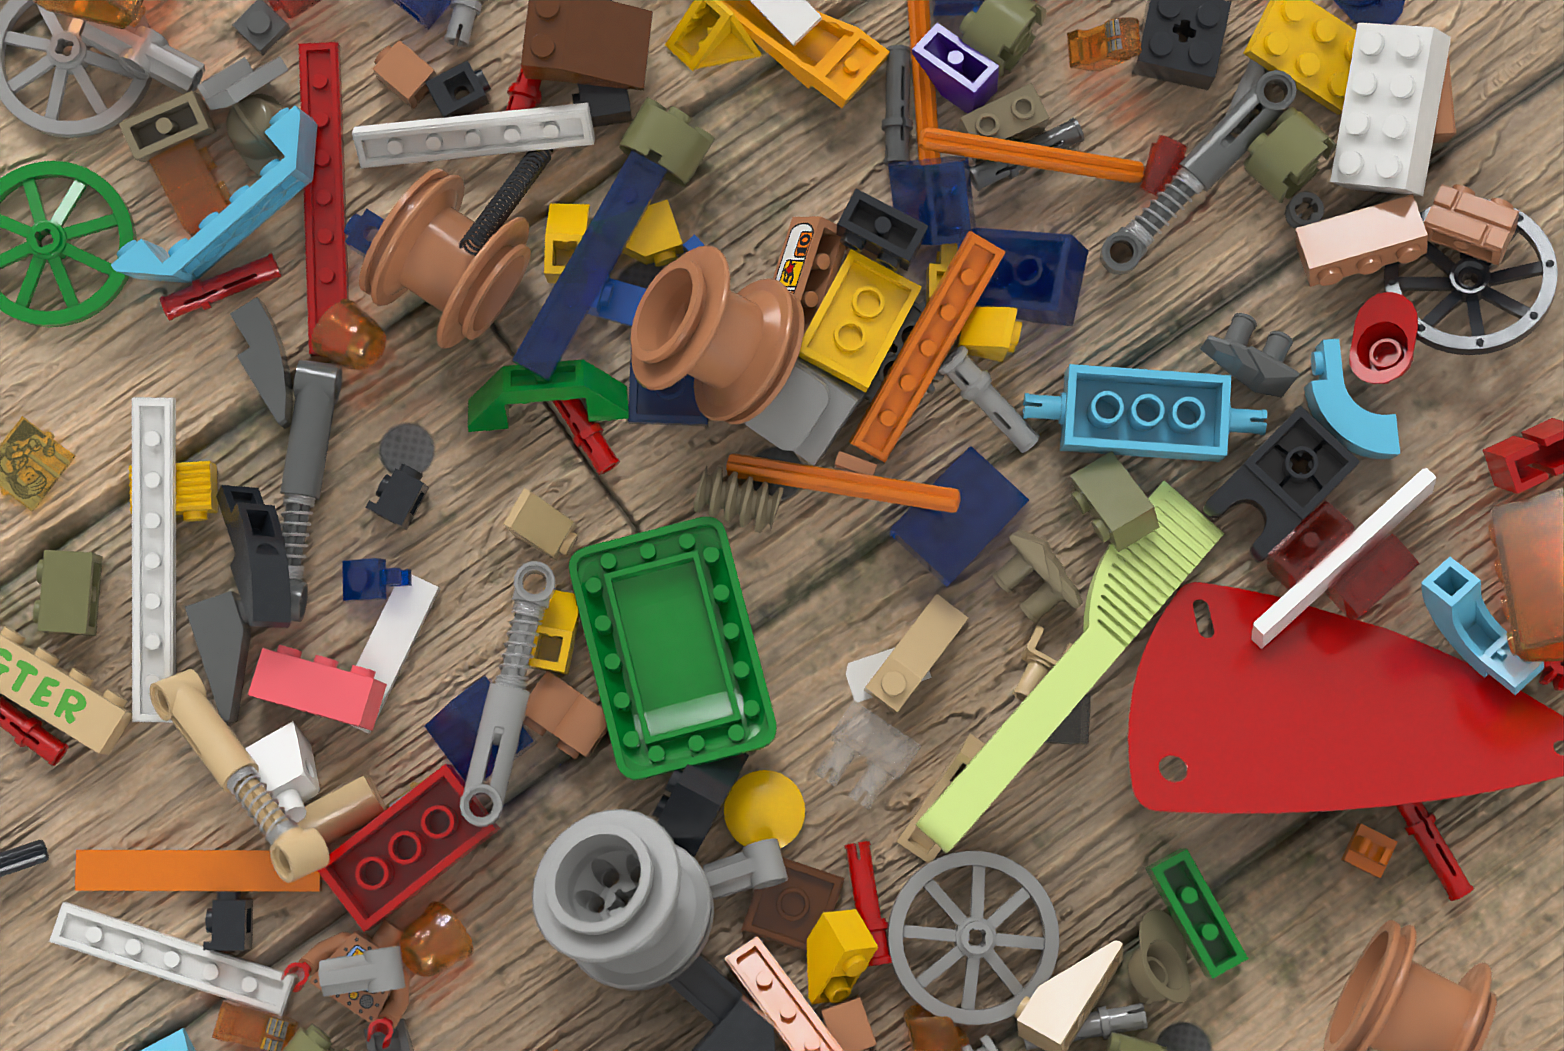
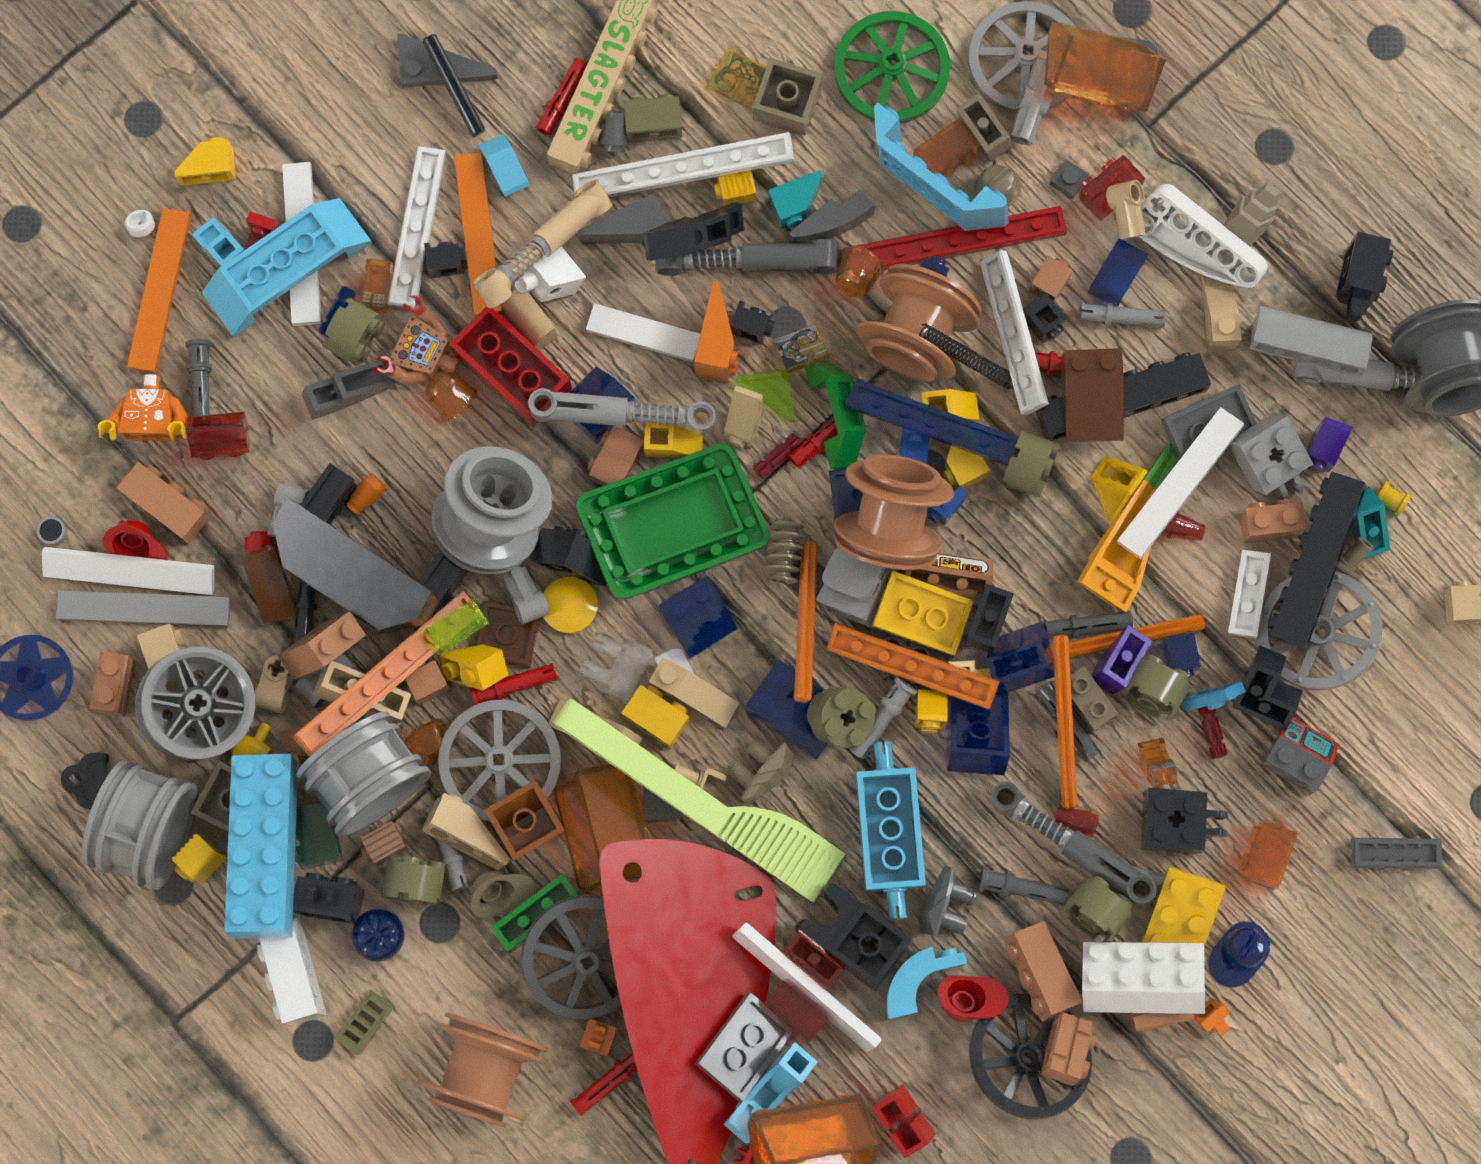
camera: 85 degrees right, 5 degrees down
red pin [159,253,281,321] -> none
light grey slope [197,56,288,110] -> none
coral brick [248,645,387,731] -> none
light grey piece [318,946,405,996] -> none
clear blue plate [342,558,412,602] -> none
nougat tile [834,451,877,476] -> none
olive brick [1070,451,1160,552] -> none
dark grey bush [1285,191,1324,229] -> none
none -> clear neon green tile [425,599,489,654]
none -> medium azure slope [478,134,530,197]
none -> dark orange slope [484,780,565,861]
none -> dark grey wheel [521,895,621,1019]
none -> clear orange windscreen [554,764,649,894]
none -> dark grey cone [600,111,628,153]
none -> yellow brick [621,685,690,749]
none -> clear blue slope [657,576,738,660]
none -> orange slope [694,281,739,384]
none -> plate [695,993,794,1102]
none -> clear neon green tile [736,370,795,423]
none -> dark tan brick [752,58,823,136]
none -> dark red axle [754,433,802,479]
none -> teal slope [768,170,822,229]
none -> piece [772,323,830,374]
none -> olive brick [807,686,876,748]
none -> dark grey pin [978,865,1069,906]
none -> orange tile [1192,998,1230,1037]

